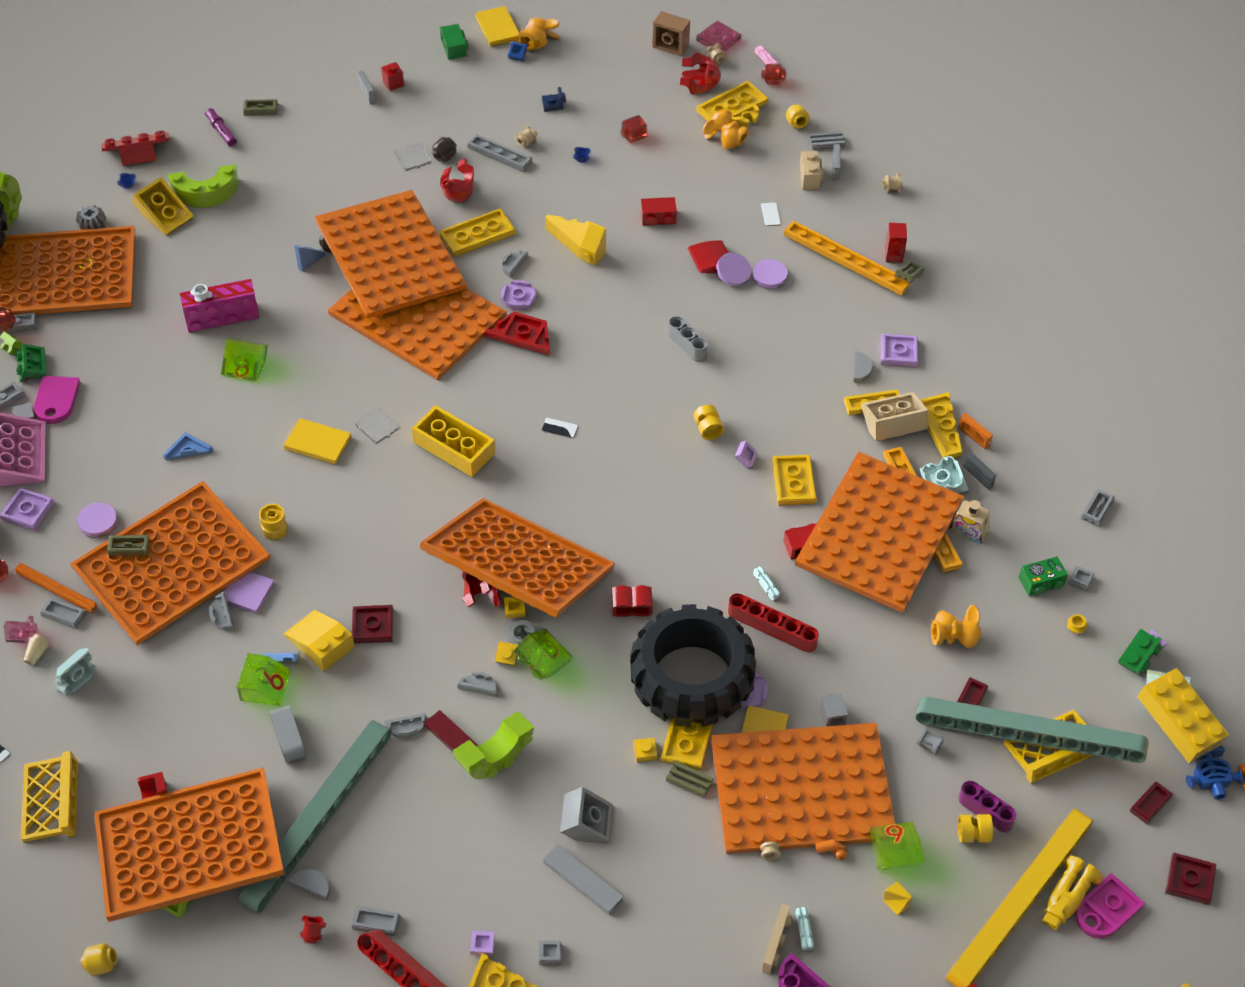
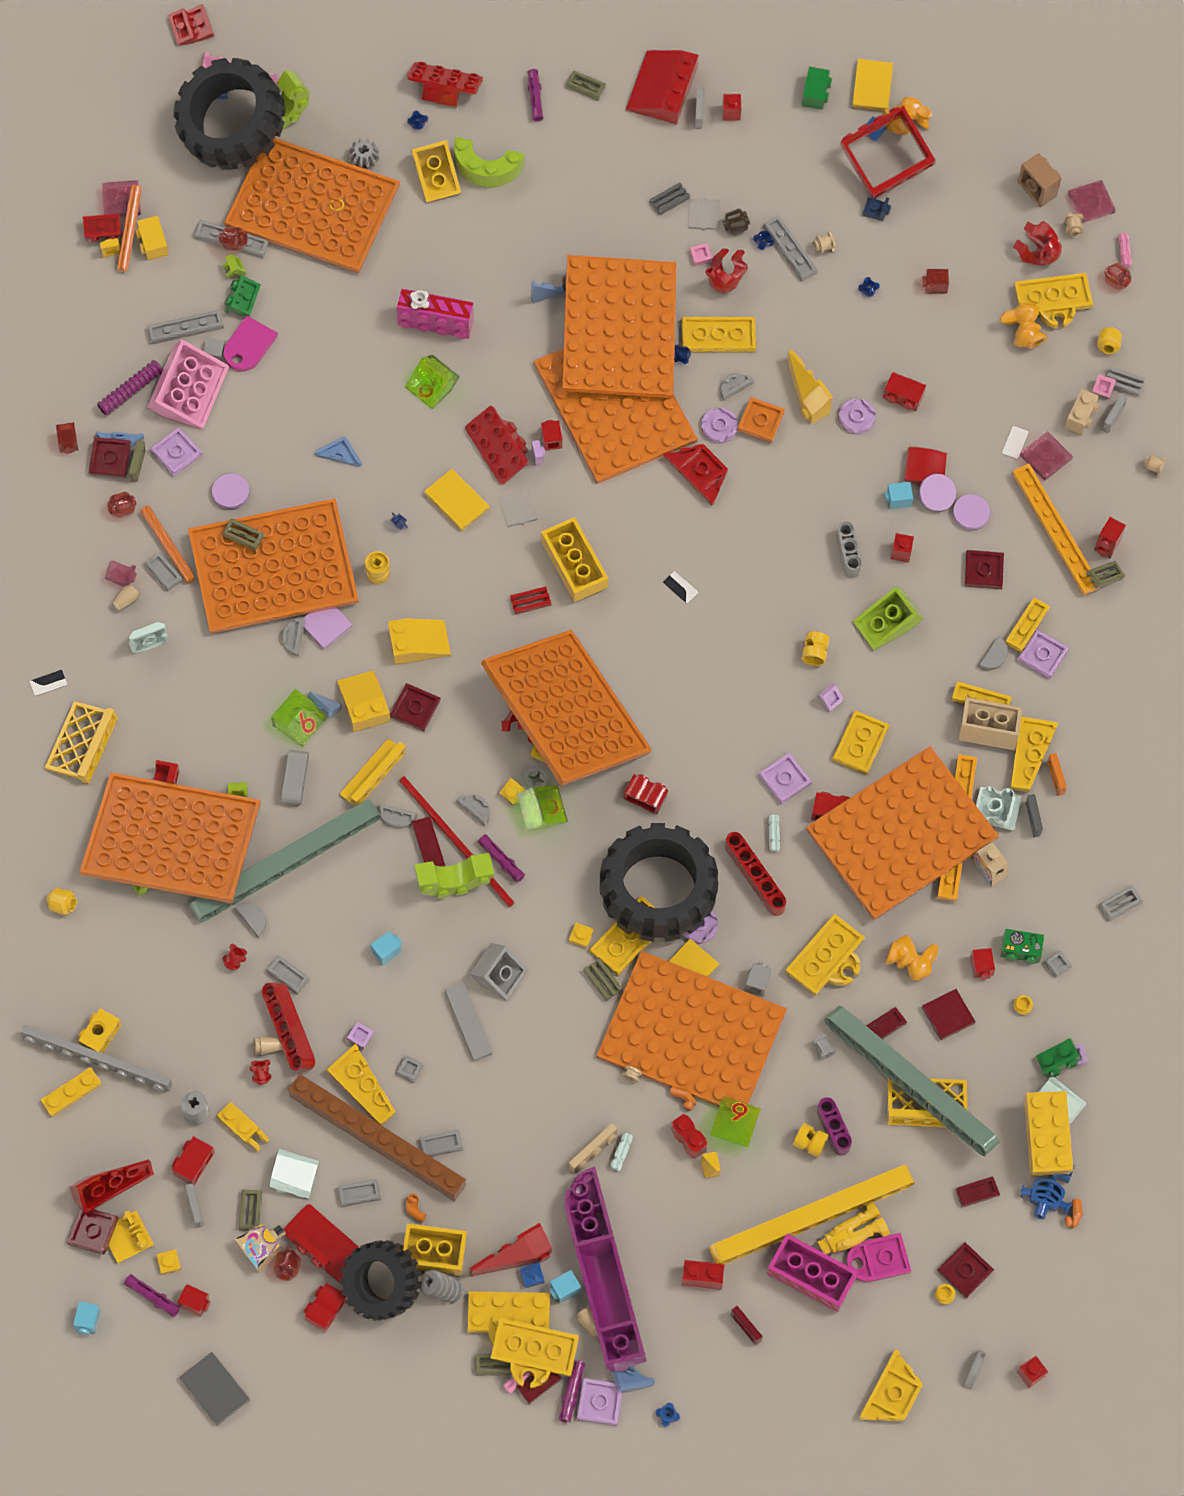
camera: 25 degrees right, 15 degrees up
none -> lime tile [228,781,248,797]
none -> yellow panel [340,739,406,807]
none -> medium azure brick [371,931,402,965]
none -> yellow slope [388,618,451,665]
none -> clear blue plate [390,512,408,530]
none -> red piece [399,776,515,907]
none -> red bracket [465,406,529,484]
none -> magenta pin [477,834,525,883]
none -> red tile [510,586,551,615]
none -> lavender plate [532,440,546,466]
none -> red brick [541,420,563,451]
none -> red slope [626,50,699,125]
none -> dark grey tile [650,183,690,215]
none -> red brick [671,1114,707,1159]
none -> clear blue plate [674,344,691,364]
none -> bright pink tile [690,243,713,266]
none -> orange plate [737,397,785,443]
none -> clear blue plate [753,231,774,250]
none -> lavender tile [758,753,812,804]
none -> dark pink brick [767,1234,858,1313]
none -> yellow plate [785,913,865,996]
none -> lavender tile [839,399,876,434]
none -> red window [840,105,936,199]
none -> lime slope [853,586,924,650]
none -> medium azure brick [884,482,913,509]
none -> red brick [891,533,914,562]
none -> dark red tile [922,988,976,1040]
none -> yellow plate [935,1284,955,1304]
none -> dark red tile [964,550,1004,589]
none -> red brick [970,948,995,980]
none -> yellow plate [1005,597,1050,653]
none -> clear pink plate [1020,431,1073,481]
none -> bright pink tile [1092,374,1116,398]

